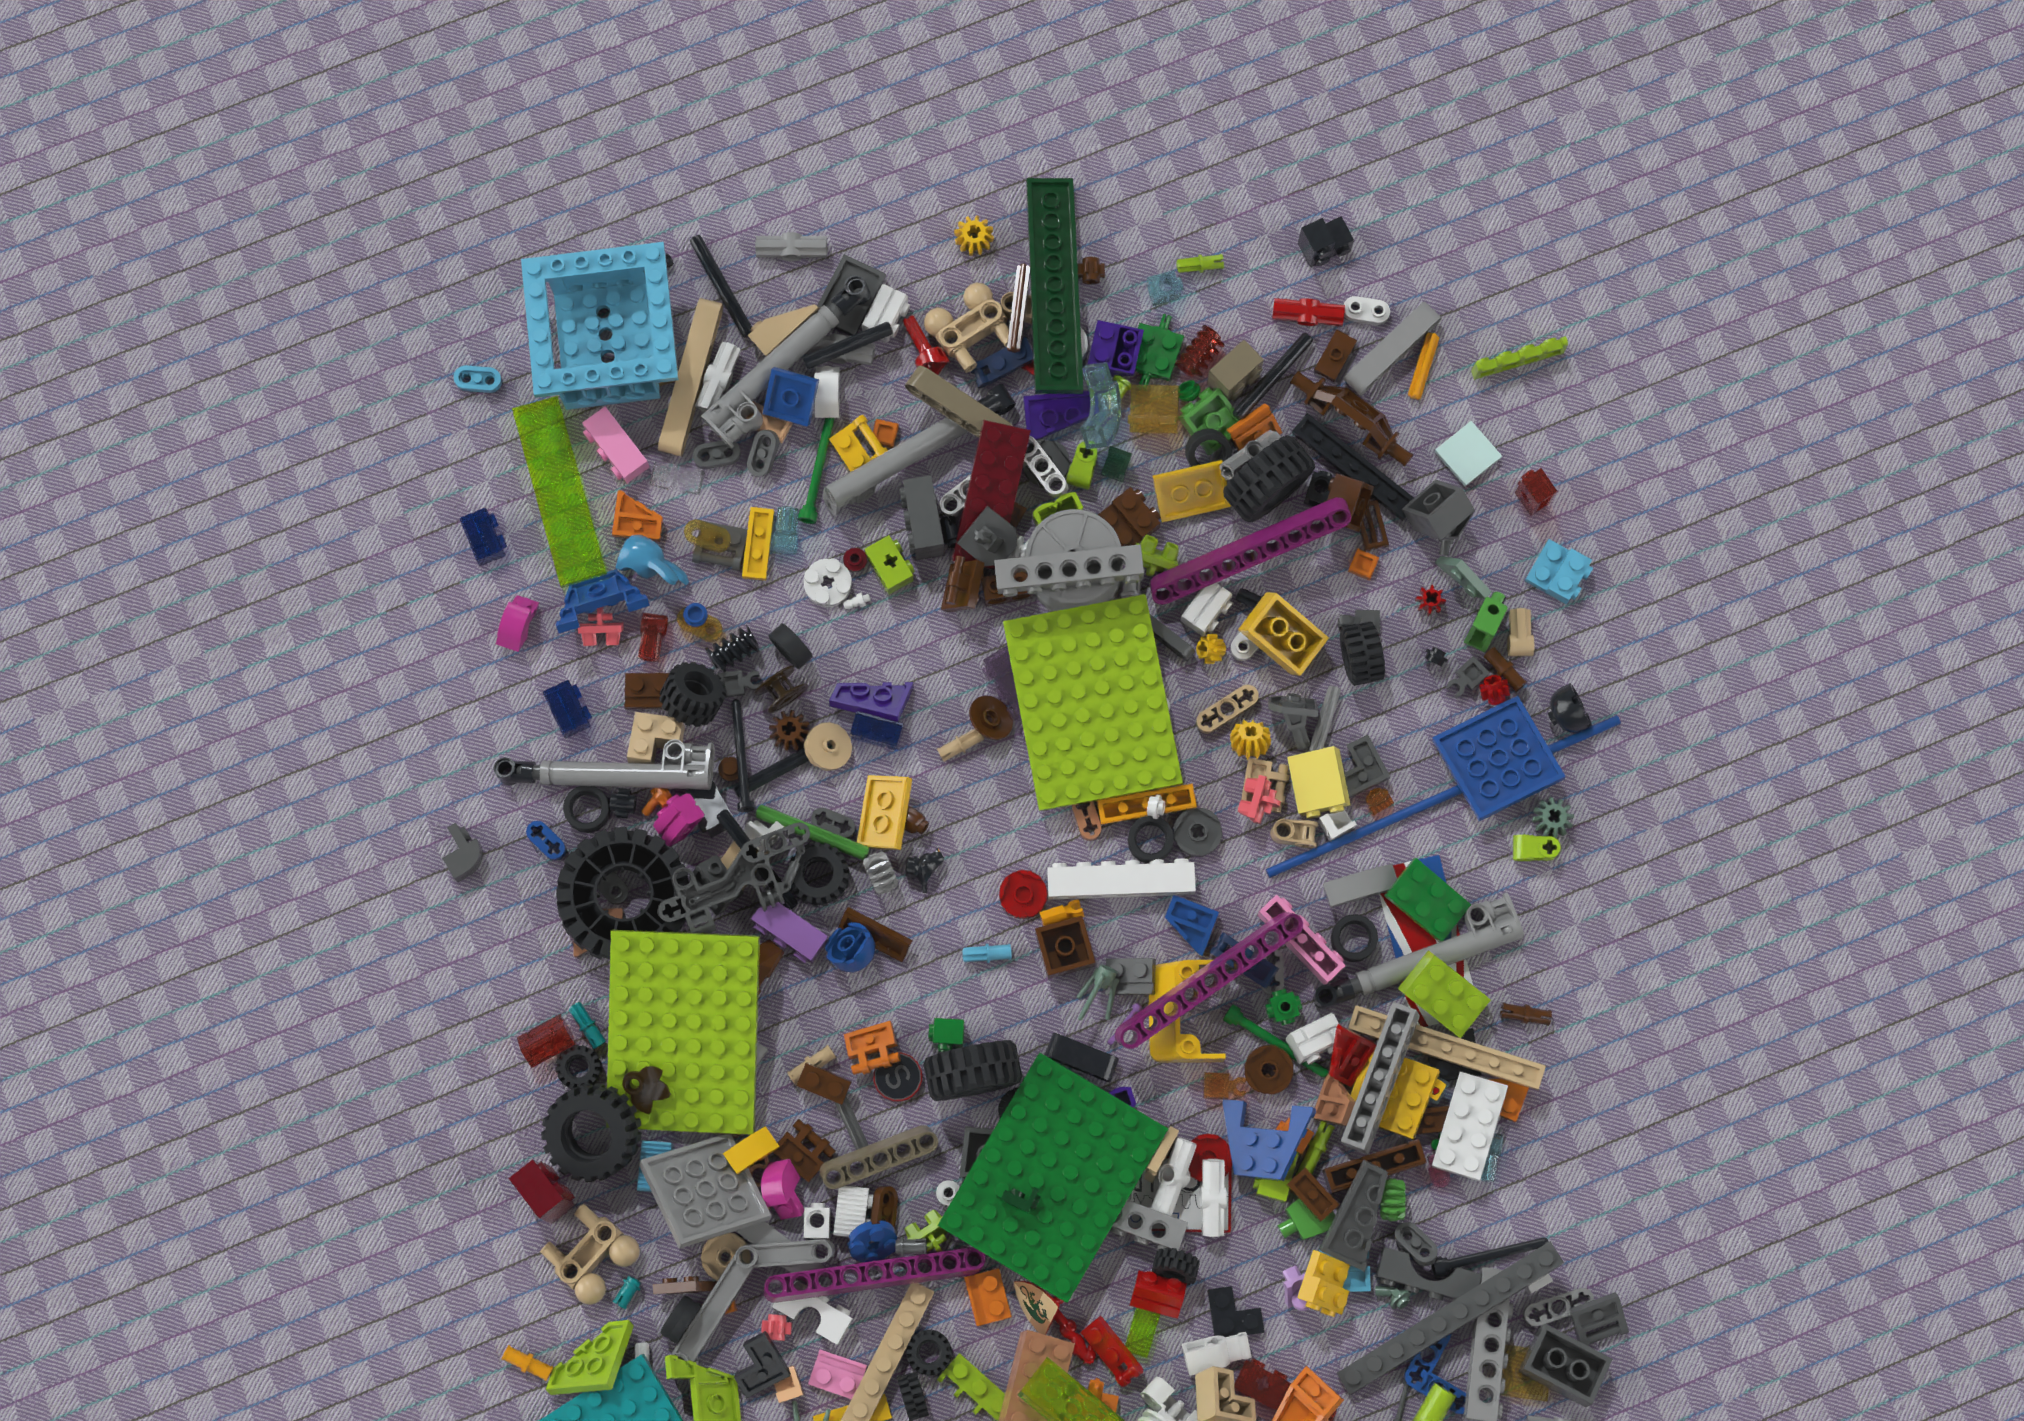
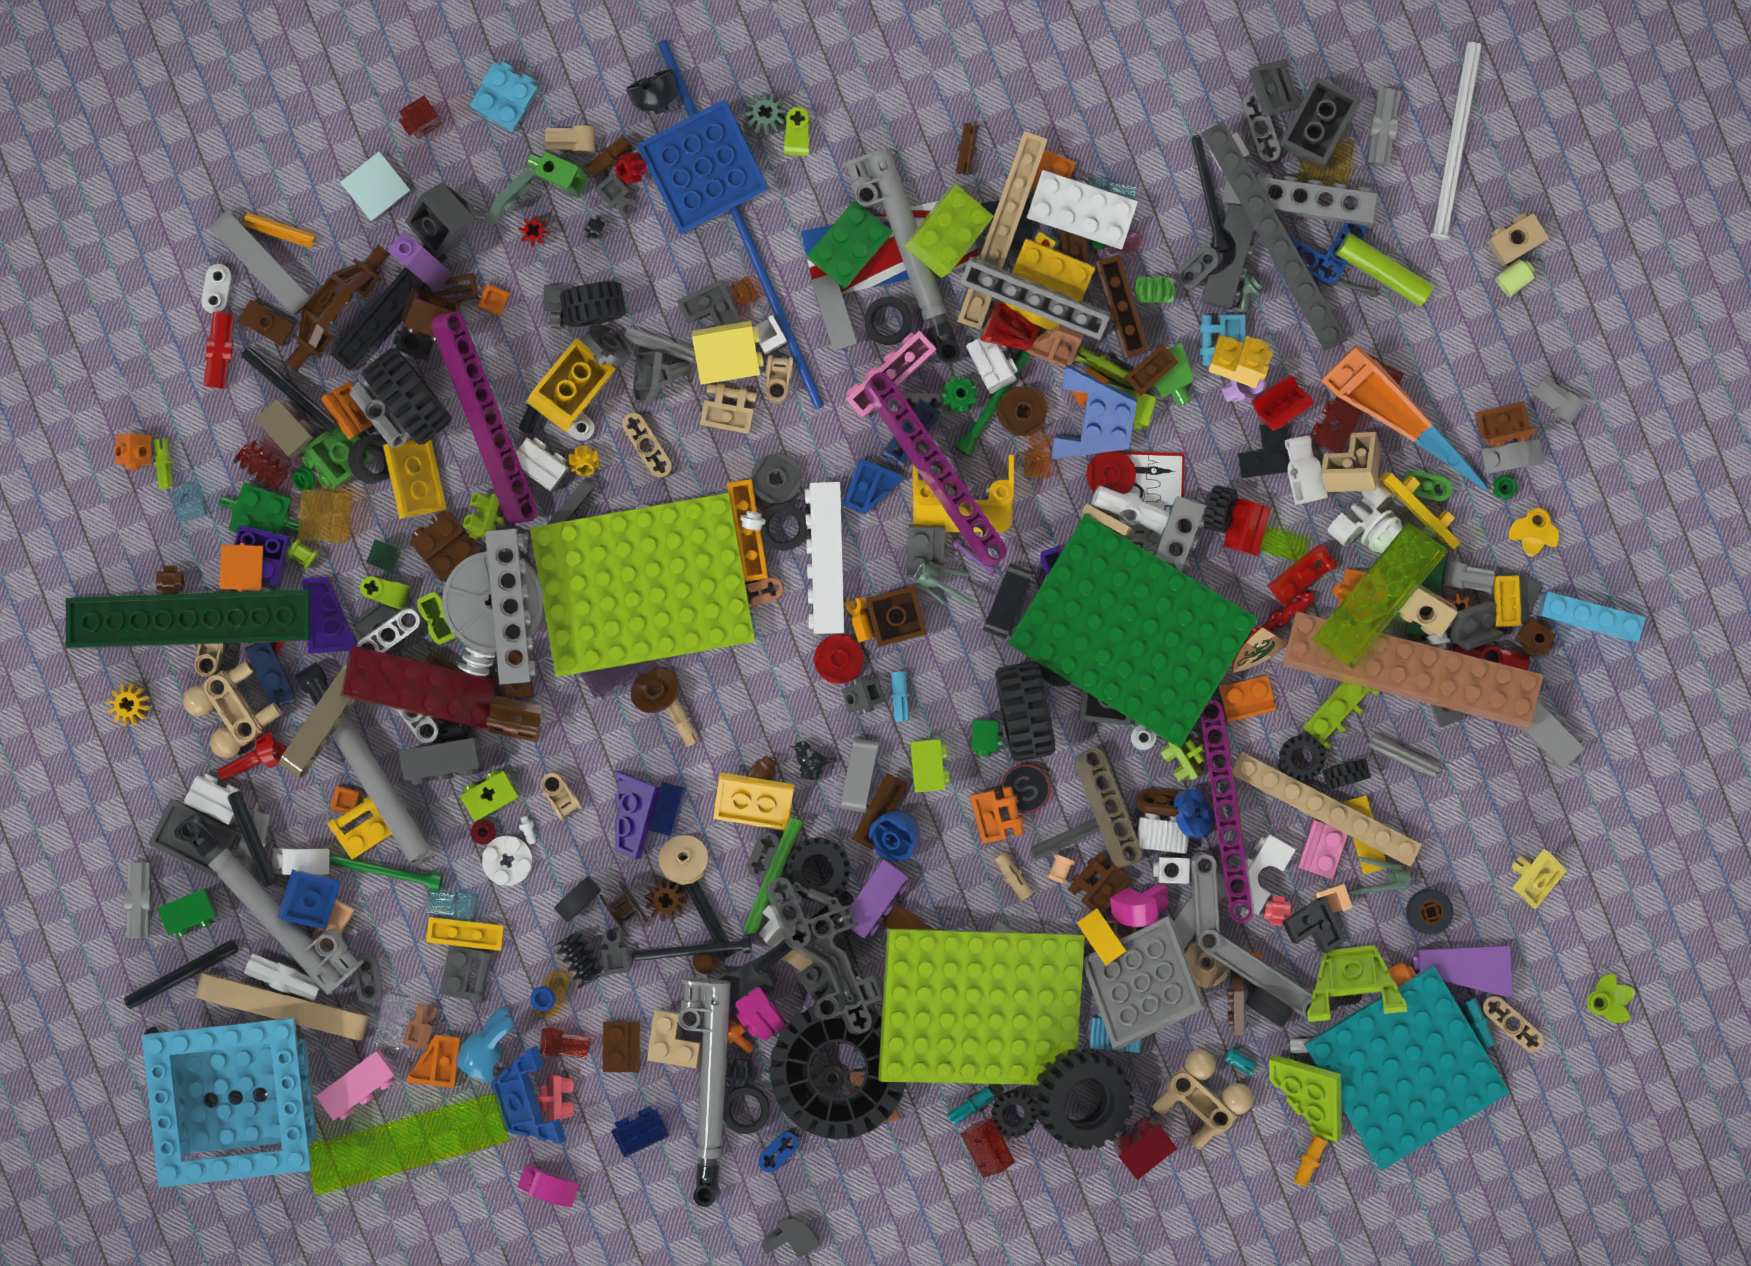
camera: 85 degrees left, 10 degrees up
medium azure plate [454,365,502,393] -> none
clear blue brick [459,508,508,566] -> none
dark brown plate [622,1066,671,1114] -> none
black tyre [659,662,727,727] -> none
clear yellow plate [684,519,731,553] -> none
dark grey plate [747,430,779,477] -> none
tan slope [748,304,820,356] -> none
reddish brown plate [796,1062,852,1105] -> none
light grey gear [863,851,898,895] -> none
dark grey pin [895,1237,927,1257] -> none
dark grey piece [957,505,1017,566] -> none
dark green bracket [1001,1187,1041,1213] -> none
axle [1007,263,1030,353] -> none
clear light blue arch [1080,362,1121,449] -> none
white piece [1199,1159,1227,1237] -> none
yellow gear [1230,719,1271,760] -> none
coral hips [1238,775,1281,824] -> none
black brick [1298,216,1354,267] -> none
dark grey wing [1319,1160,1388,1272] -> none
lime hinge [1471,336,1568,380] -> none
none -> orange brick [114,433,152,470]
none -> green brick [157,888,219,938]
none -> orange piece [219,543,264,592]
none -> medium lavender slope [387,231,452,293]
none -> nougat plate [403,1003,437,1050]
none -> tan piece [541,772,583,821]
none -> dark grey plate [581,324,632,367]
none -> light grey beam [840,737,879,813]
none -> dark grey brick [841,677,886,715]
none -> lime brick [910,739,950,792]
none -> light nougat bush [1046,854,1075,885]
none -> red bracket [1251,375,1314,431]

